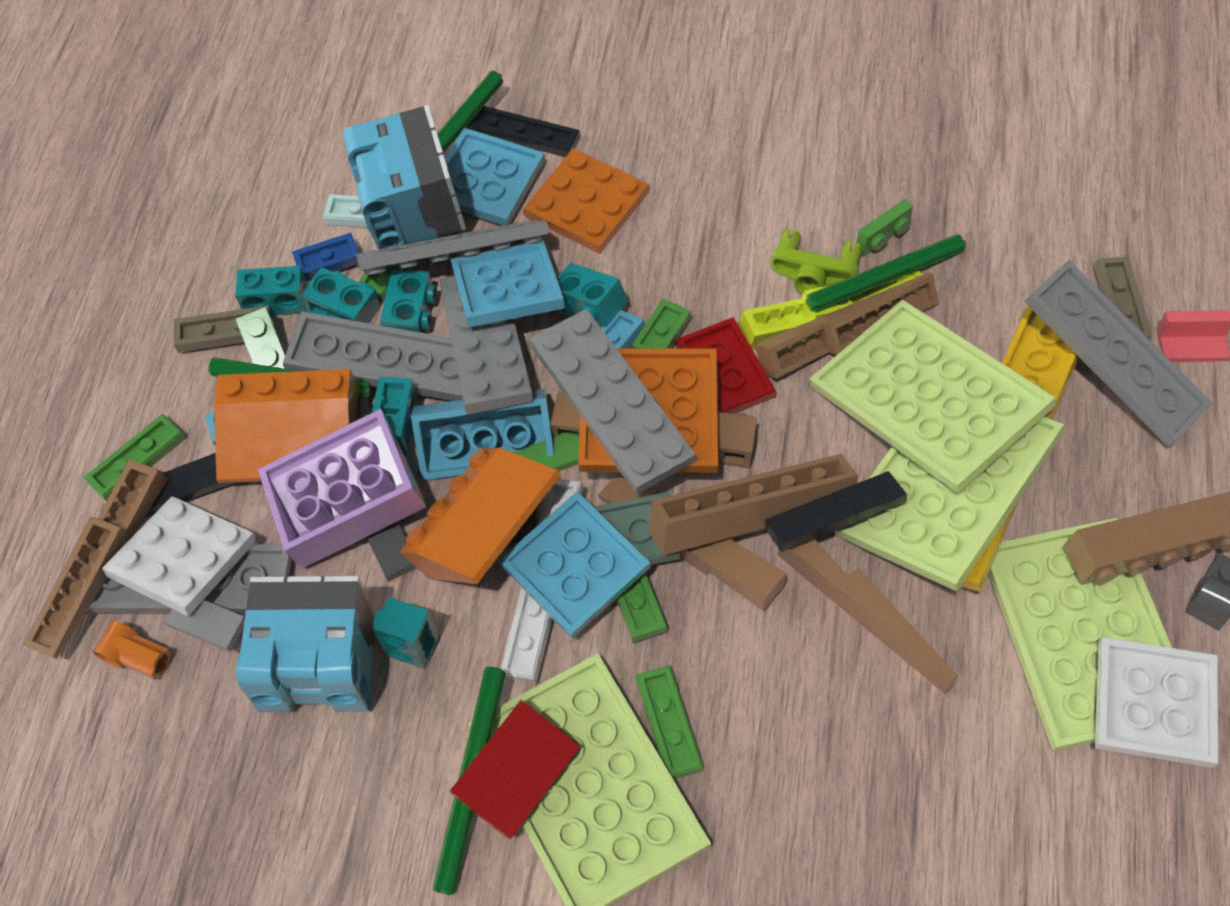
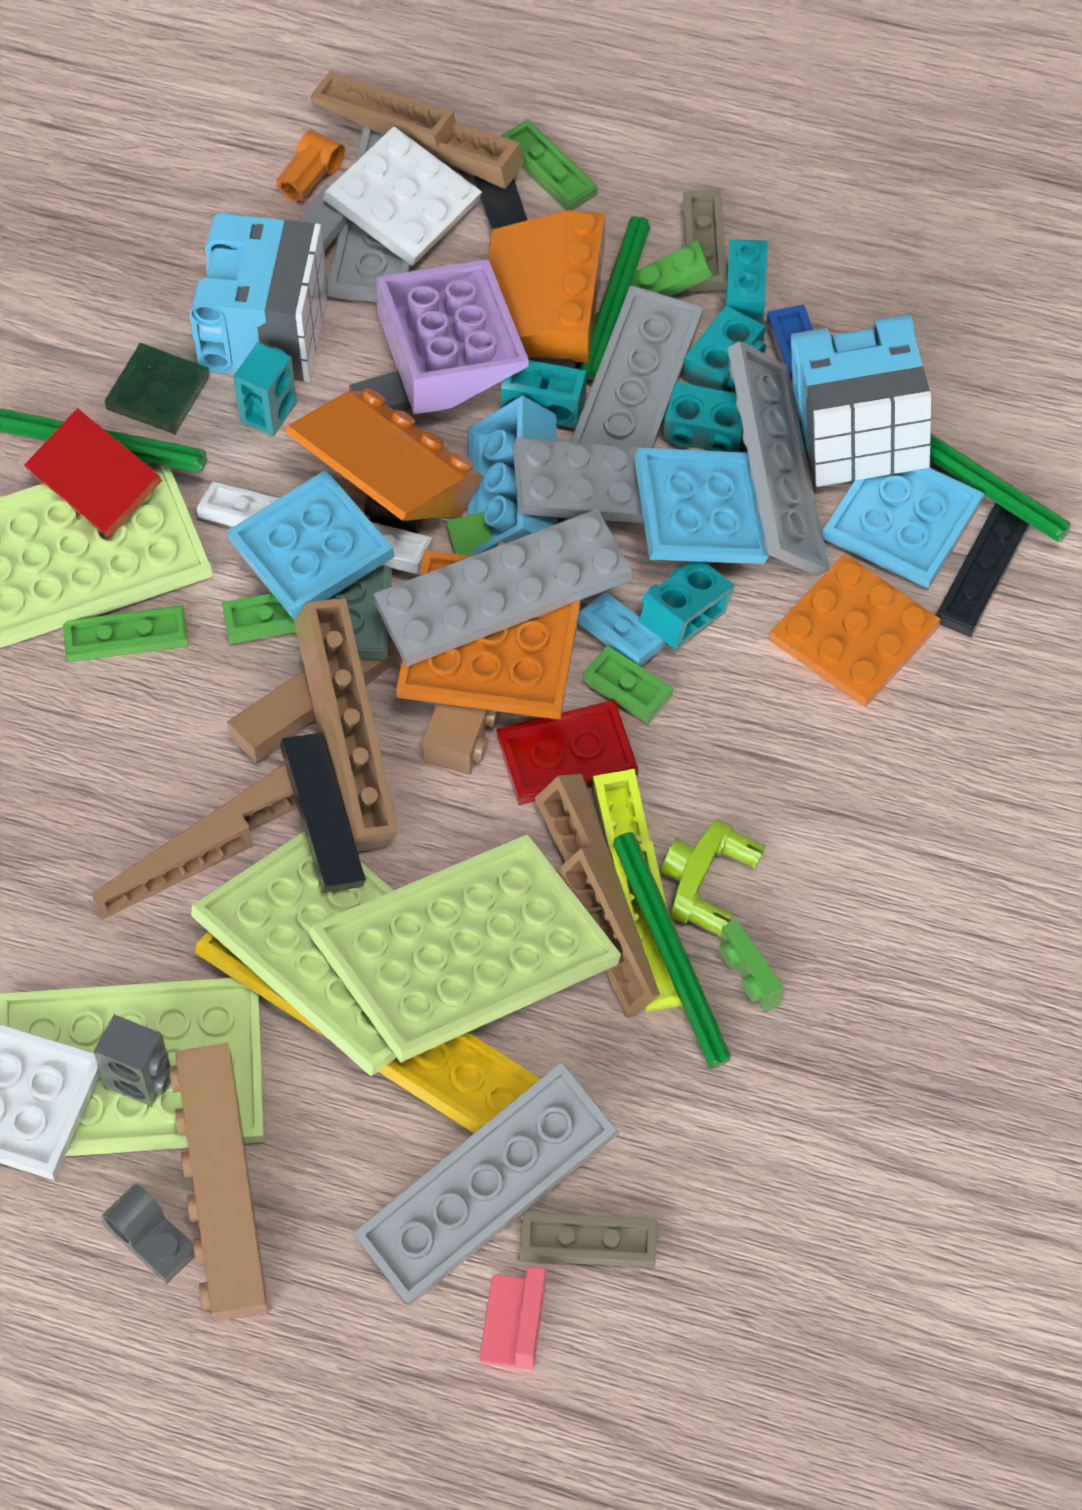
camera: 95 degrees right, 0 degrees up
none -> dark grey brick [93,1014,171,1107]
none -> clear green plate [104,343,210,435]

